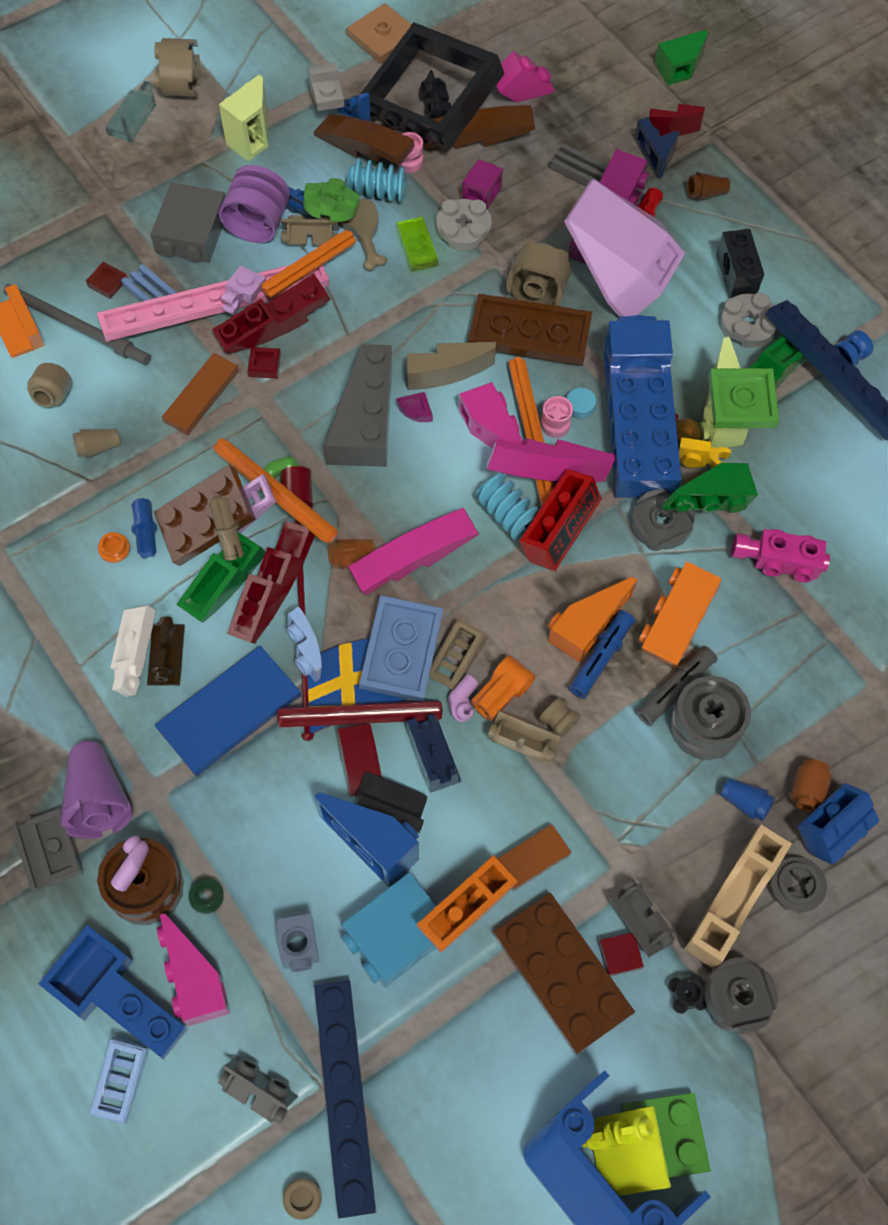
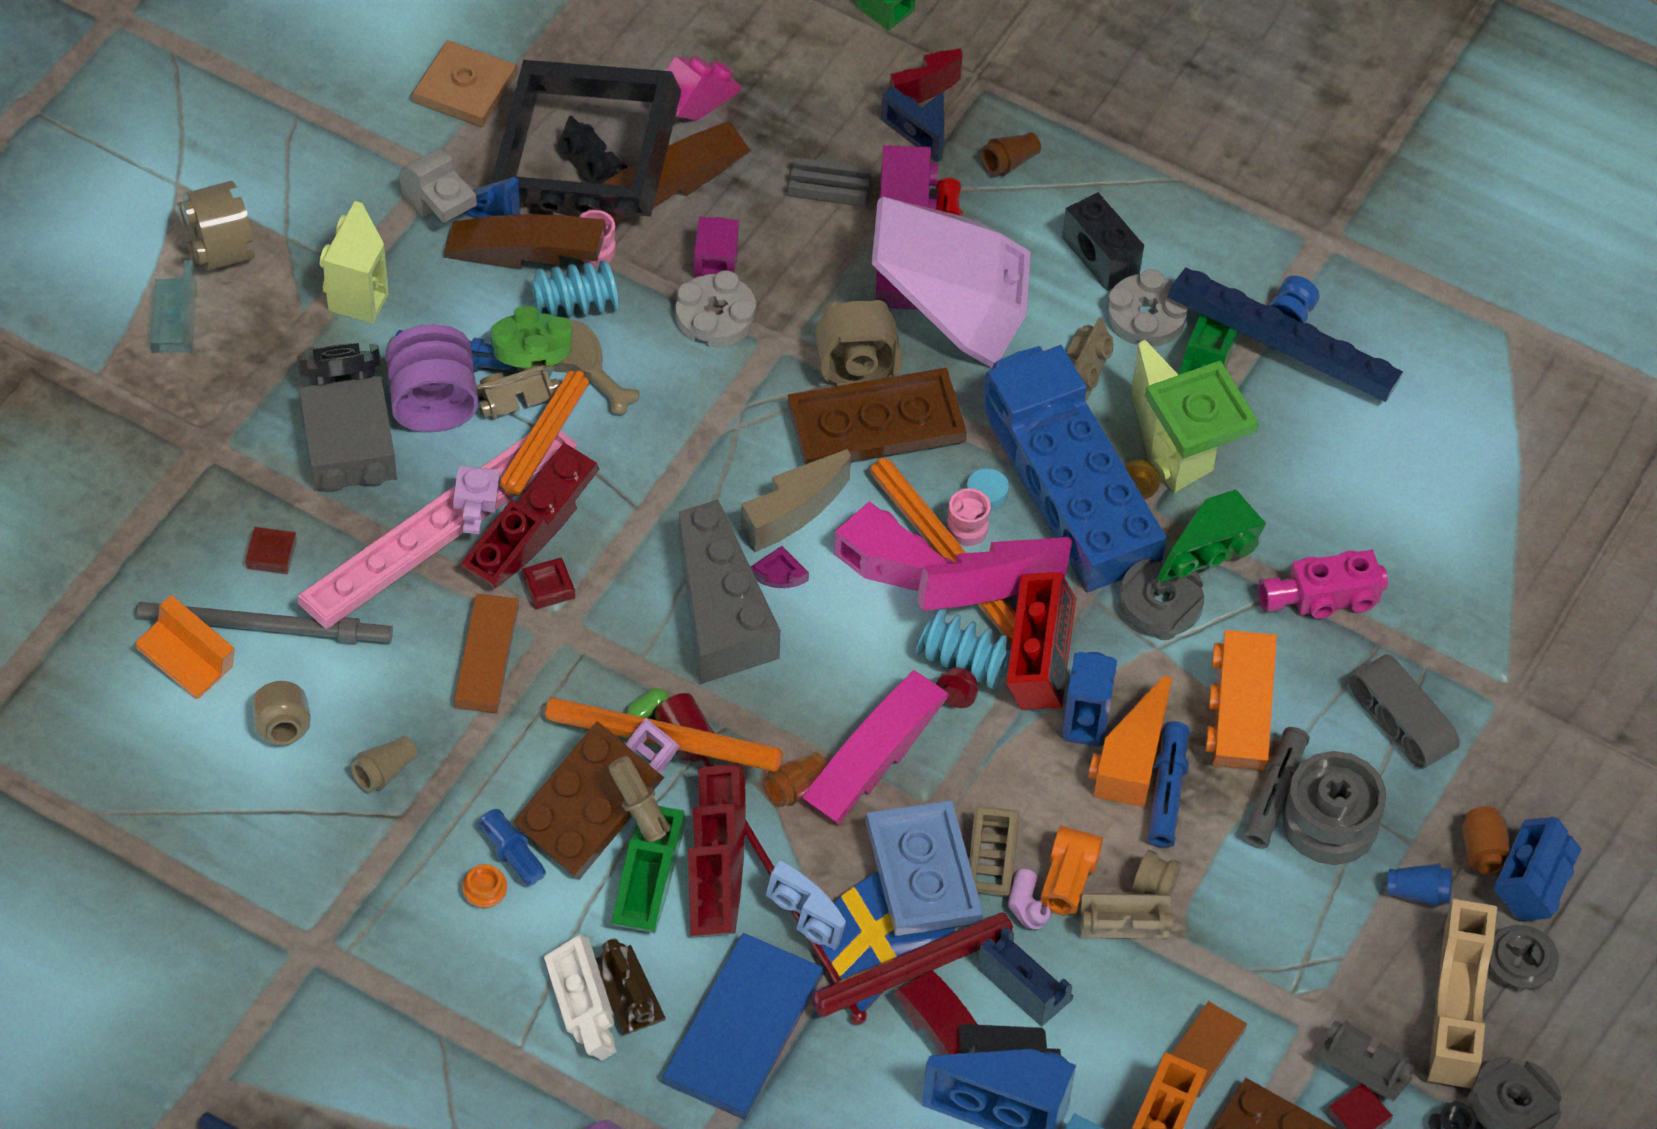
camera: 25 degrees left, 10 degrees down
medium blue tile [121,264,176,302] -> none
clear neon green plate [396,216,439,272] -> none
yellow plate [678,437,731,468] -> none
none -> black plate [297,343,381,385]
none -> dark red plate [936,667,978,708]
none -> blue brick [1061,652,1117,747]
none -> dark tan hinge [1066,317,1114,402]
none -> dark grey beam [1349,654,1460,769]

